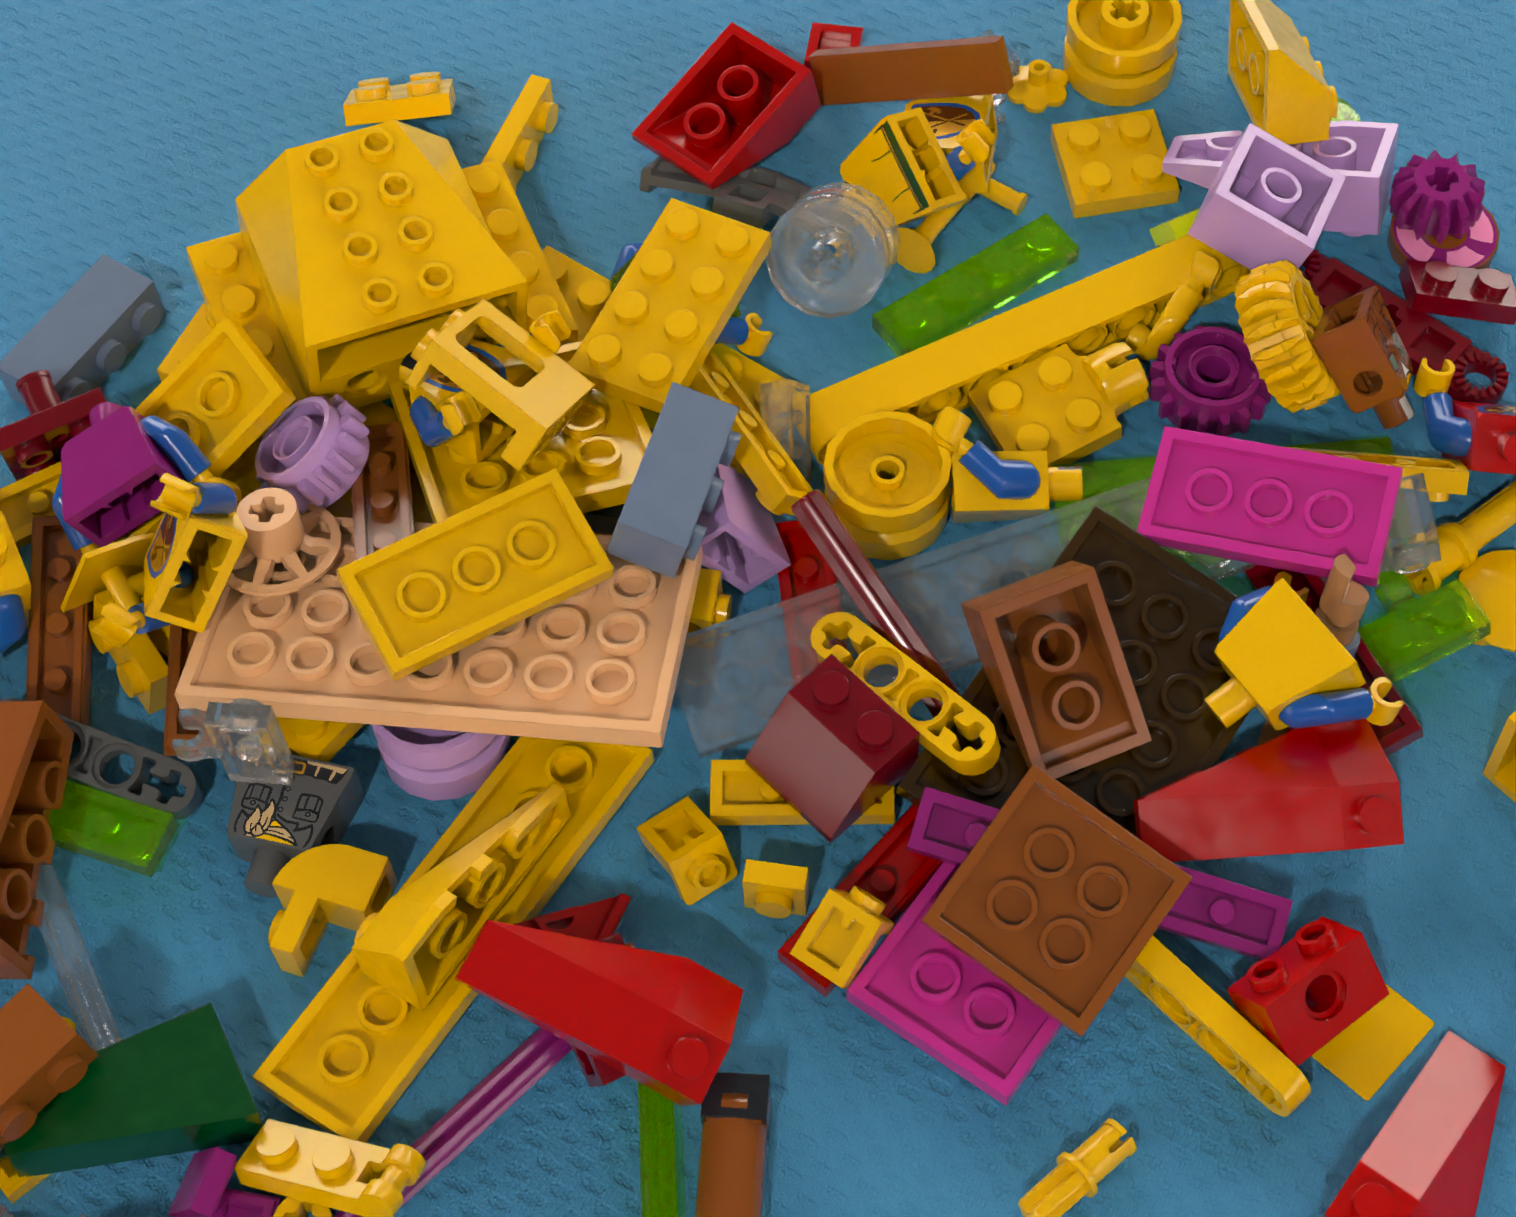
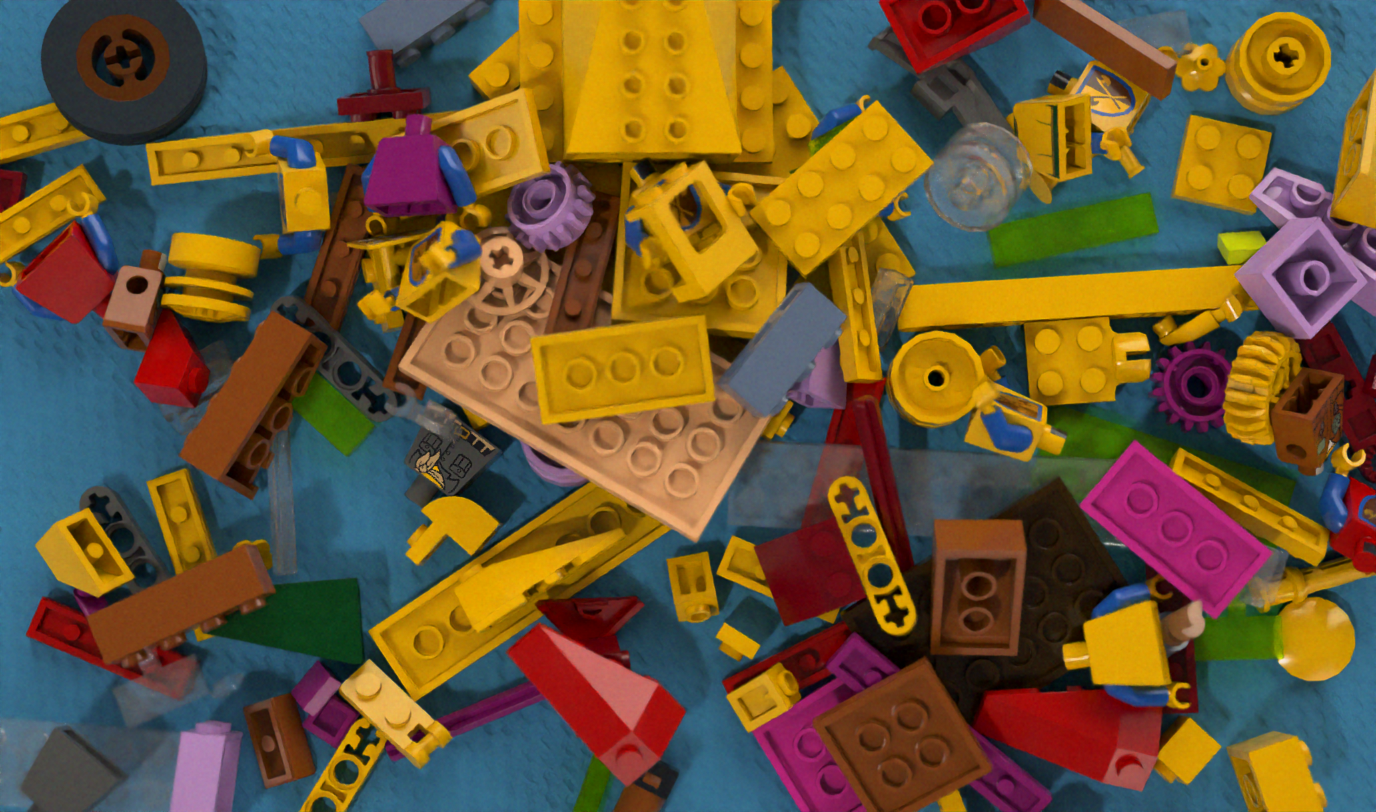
camera: 20 degrees right, 25 degrees up
none -> yellow brick [1153,715,1222,785]

